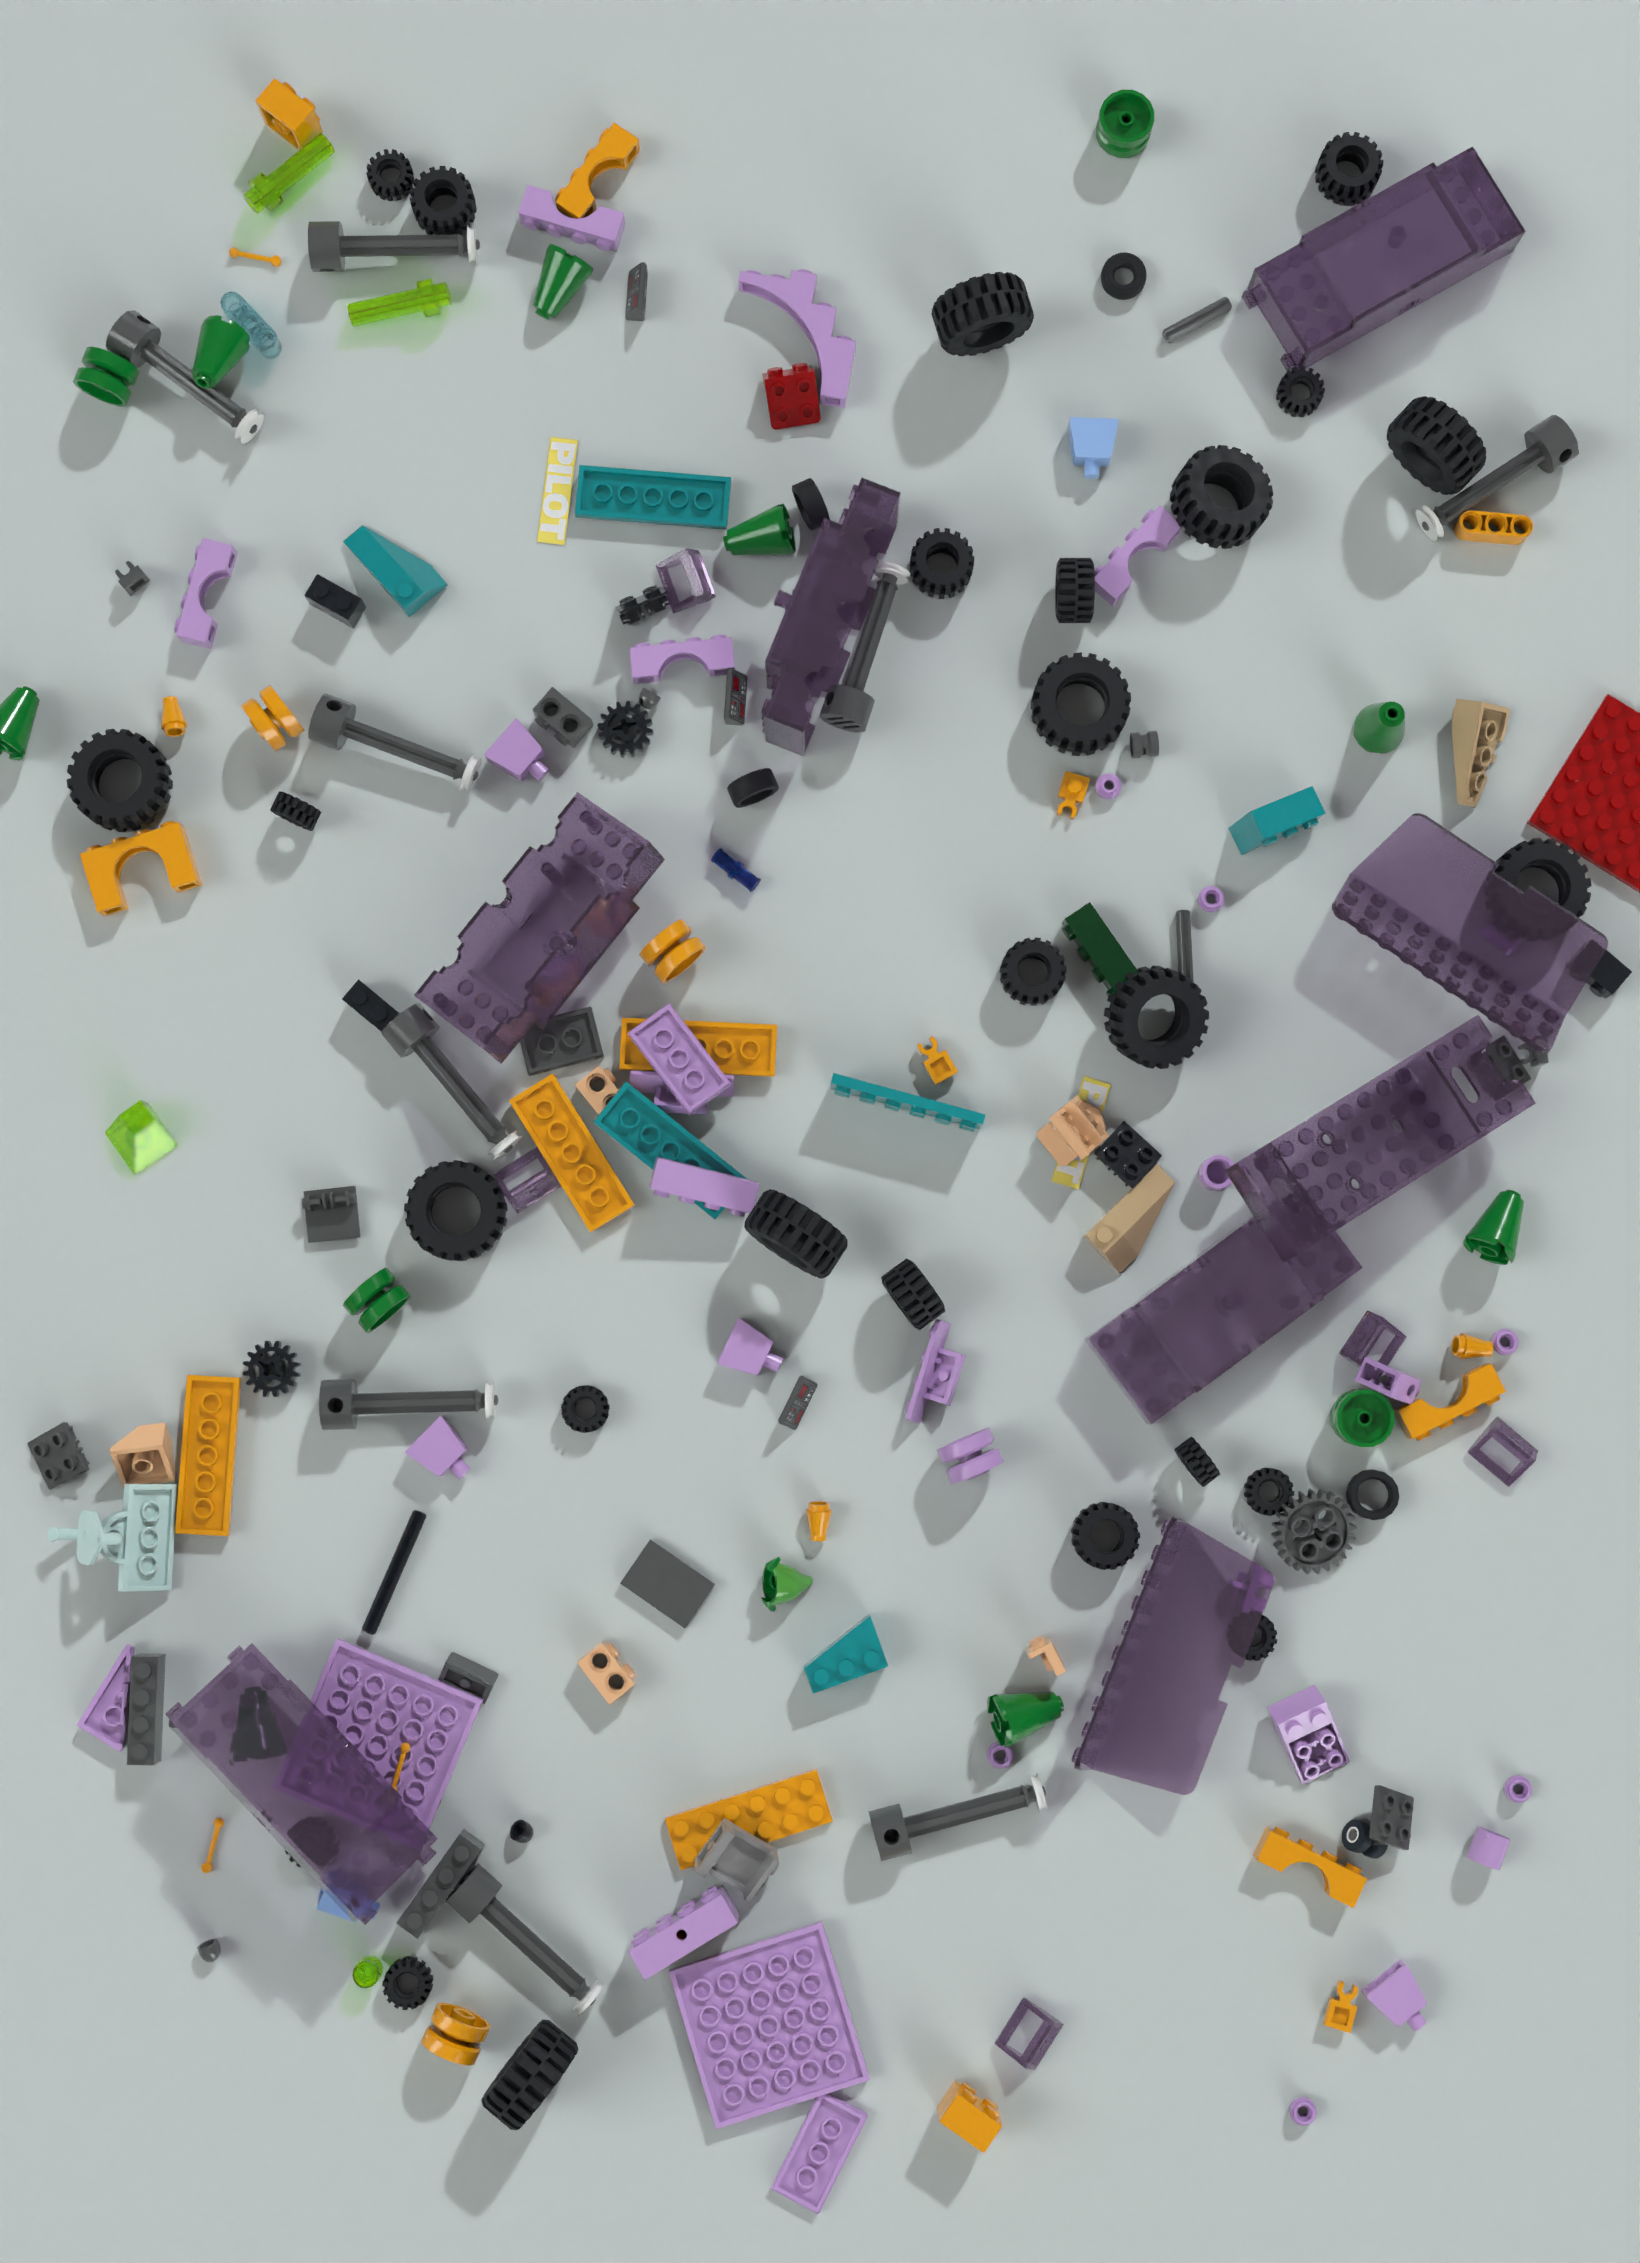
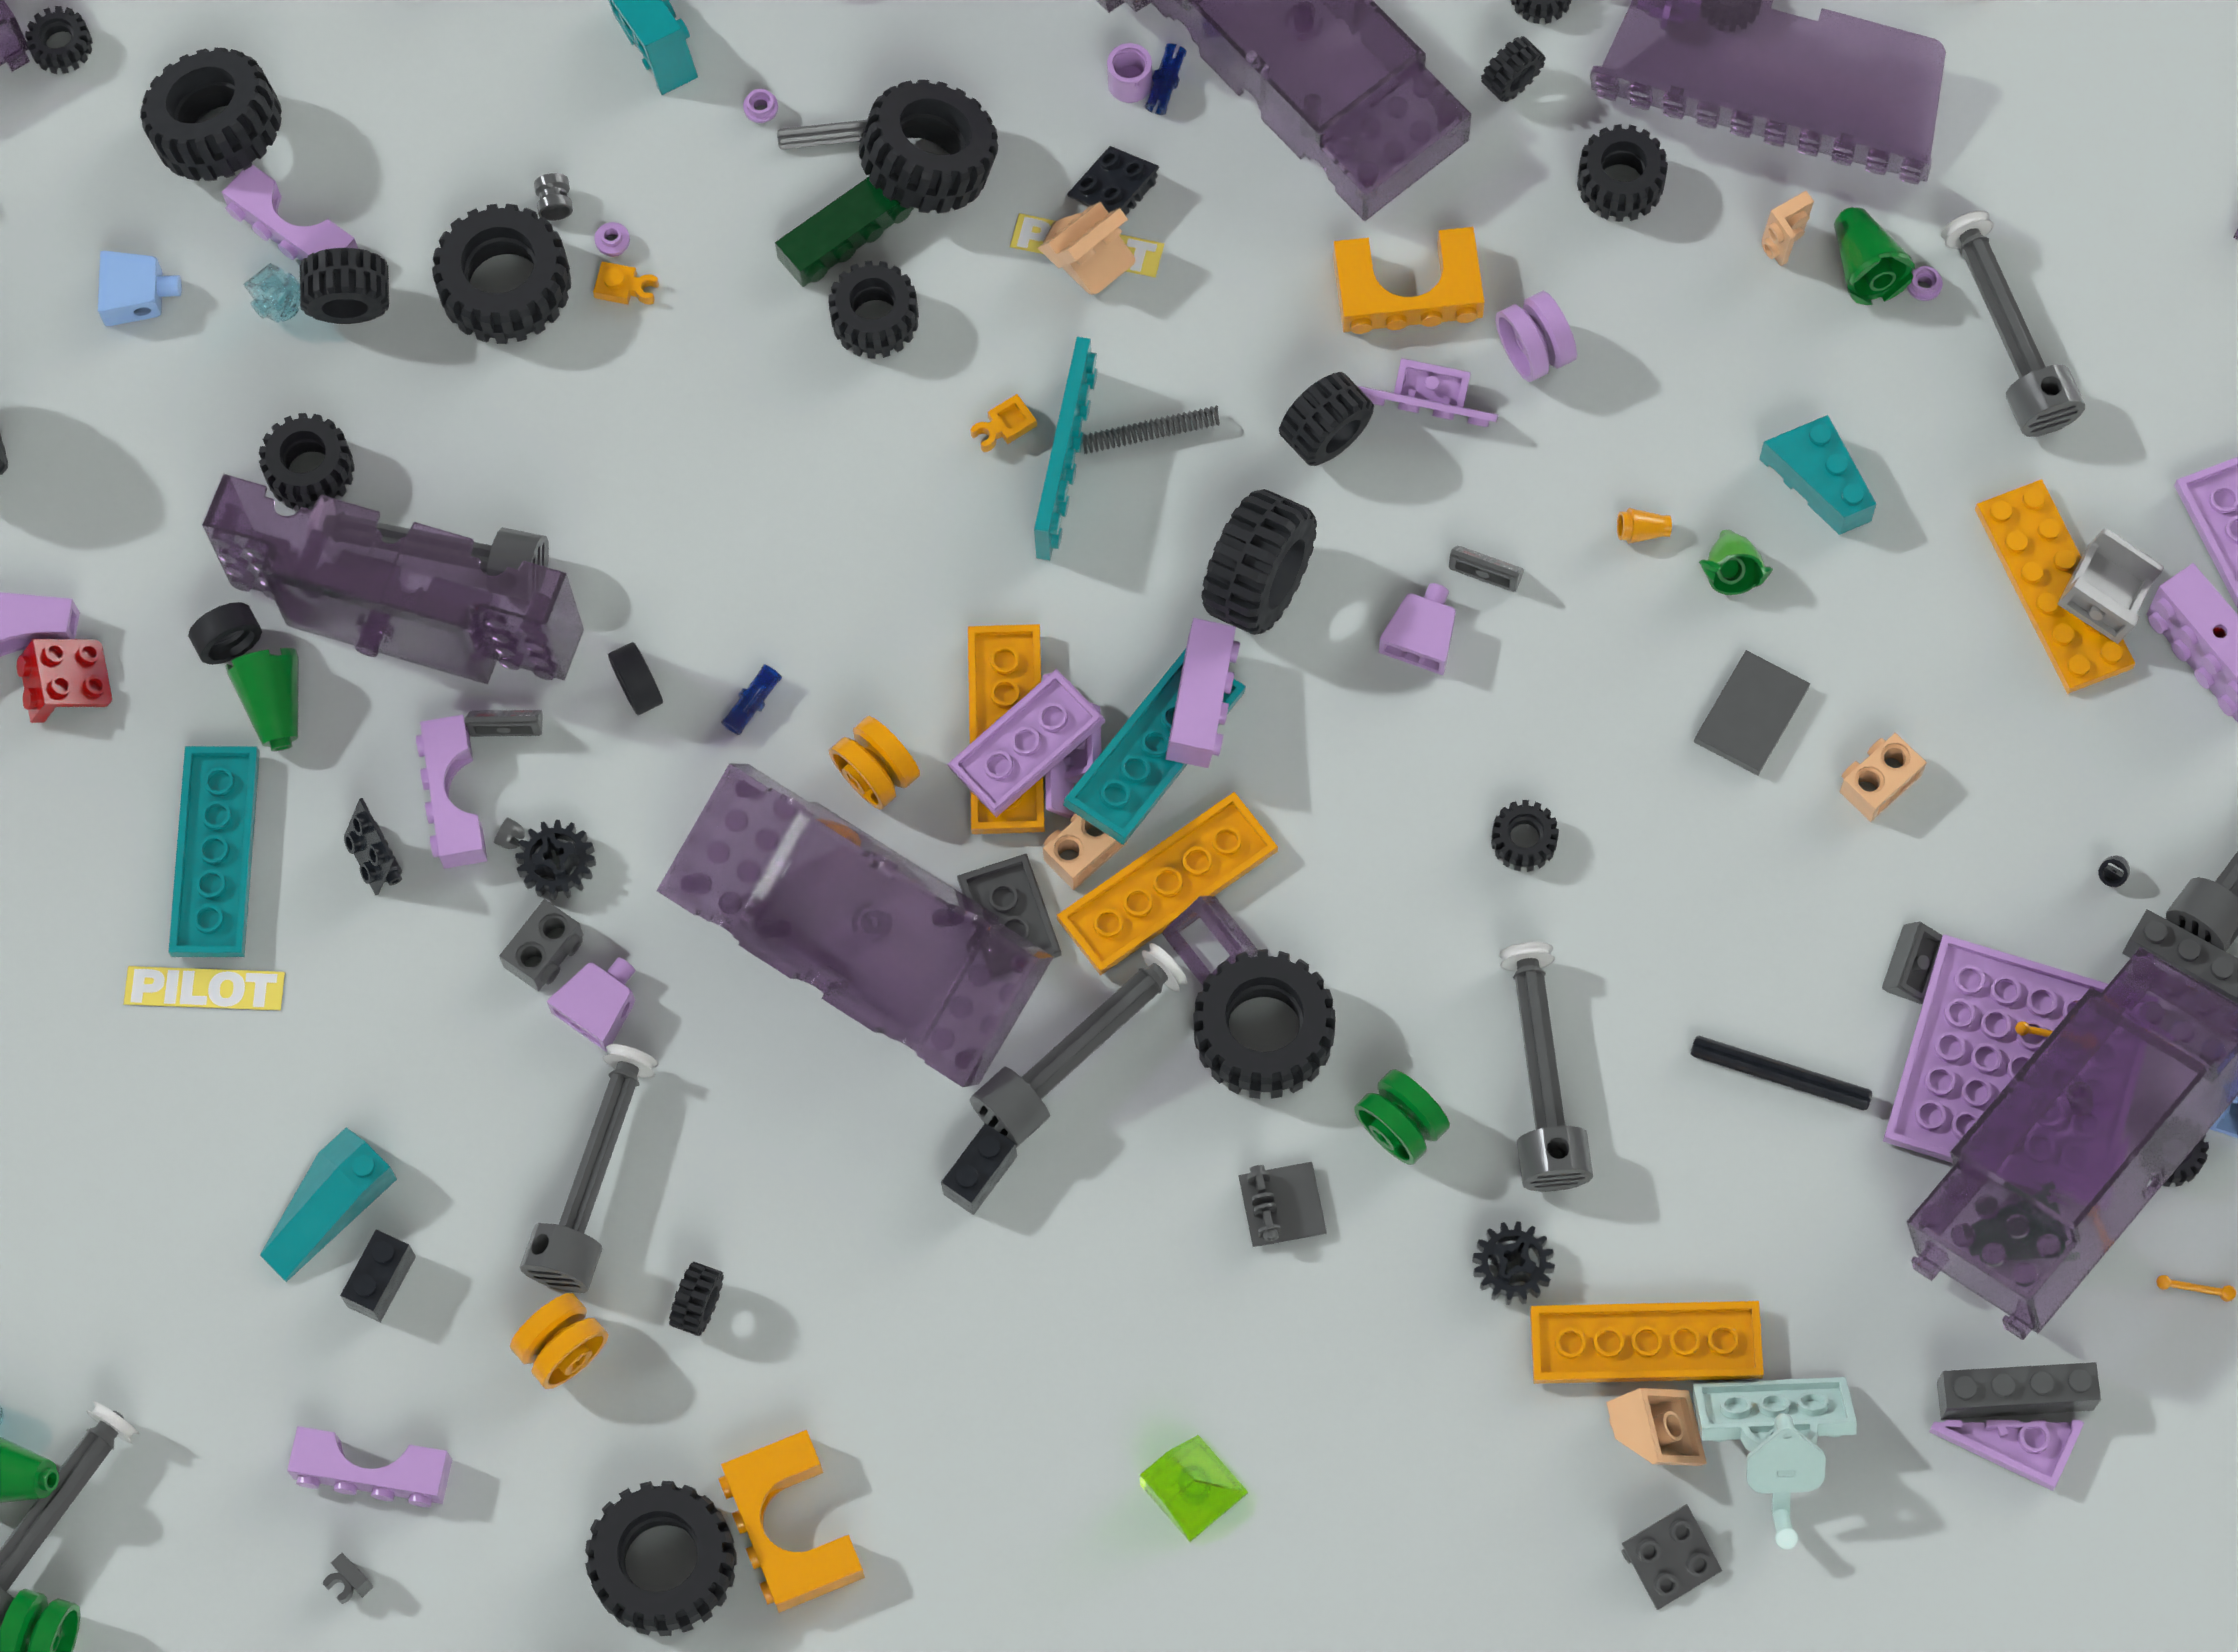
camera: 90 degrees left, 15 degrees down
light orange cone [161,696,187,737] -> none
lavender torso [405,1416,471,1480] -> none
clear purple tile [656,548,716,613] -> none
tan wedge [1083,1164,1175,1274] -> none
none -> clear light blue brick [243,263,300,323]
none -> dark grey piece [1083,405,1220,455]
none -> clear blue pin [1145,43,1187,115]
none -> light orange arch [1333,227,1485,334]

